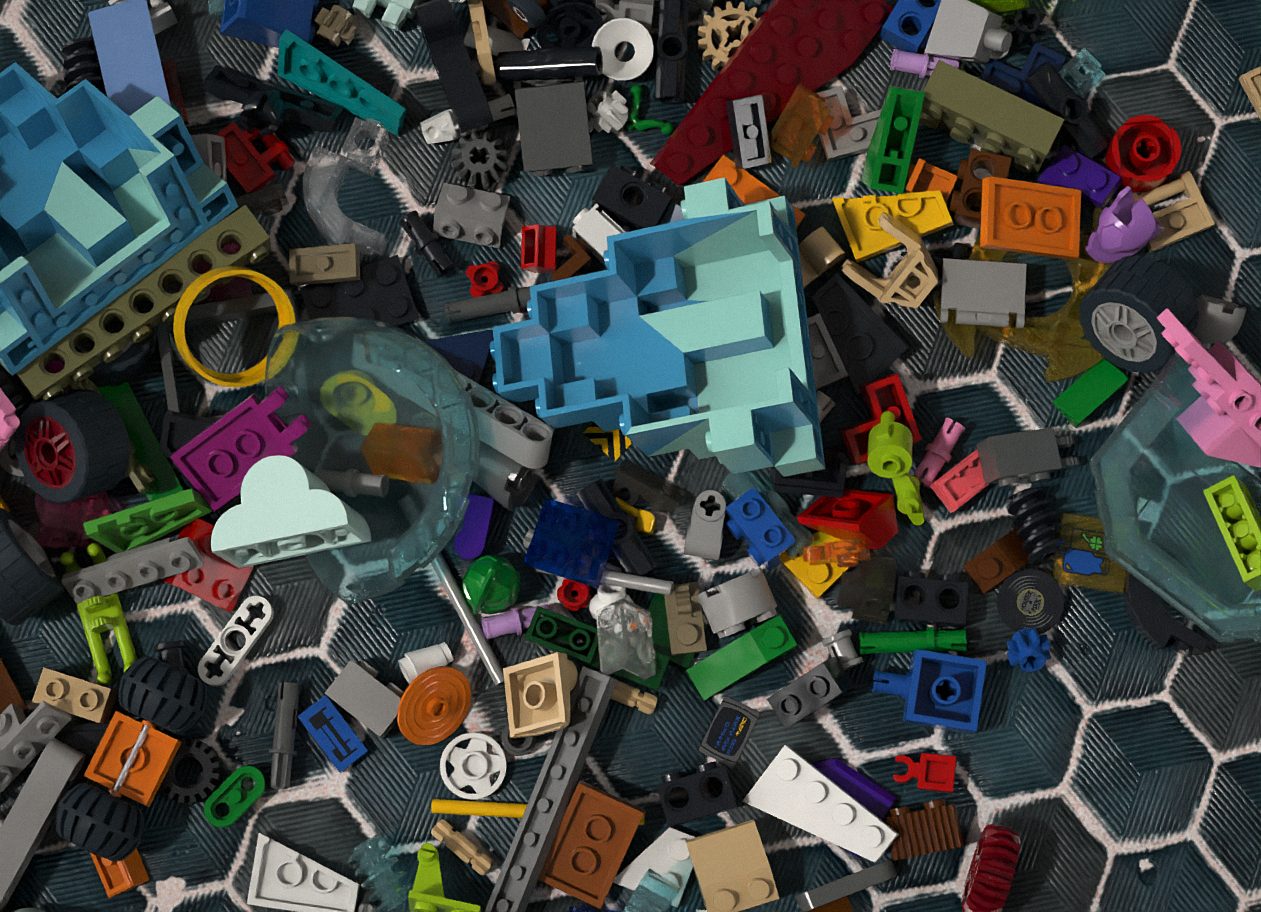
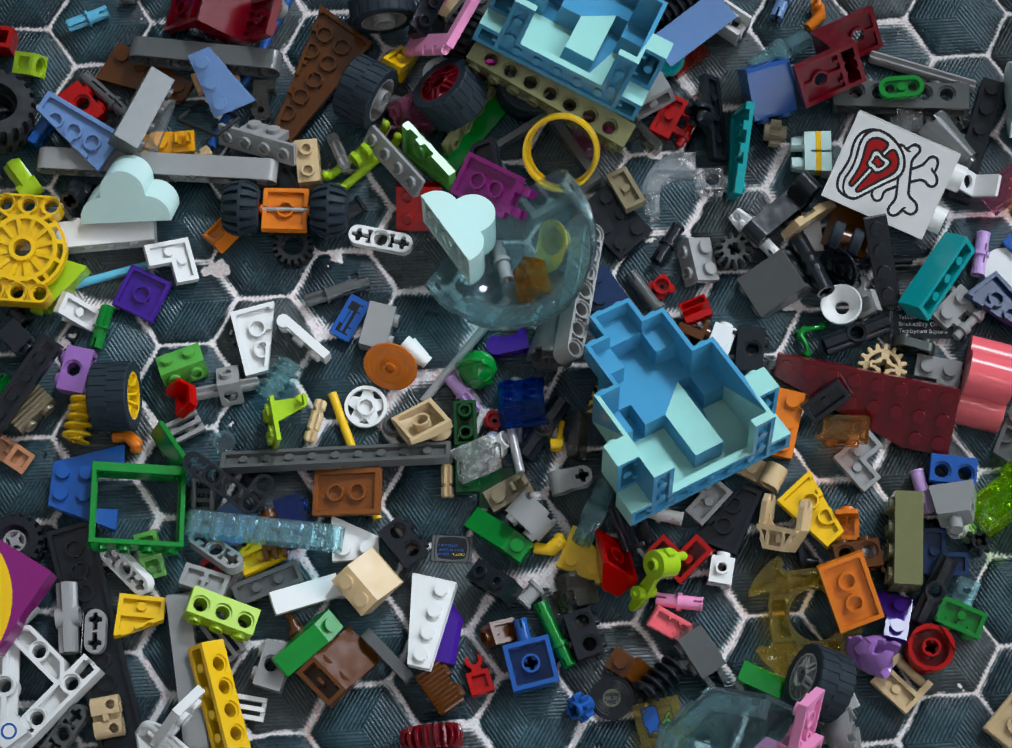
camera: 70 degrees right, 5 degrees down
green plate [204,766,267,828] -> none
white gear [587,90,629,133] -> none
blue bracket [725,488,795,572] -> none
clear orange plate [803,538,870,567] -> none
green slope [861,86,925,194] -> none
light grey piece [940,258,1027,328] -> none
none -> white plate [277,314,332,365]
none -> light grey axle [326,132,351,171]
none -> reddish brown bracket [480,617,517,650]
none -> yellow arm [533,533,566,556]
none -> white brick [706,551,735,589]
none -> green bracket [933,596,988,642]

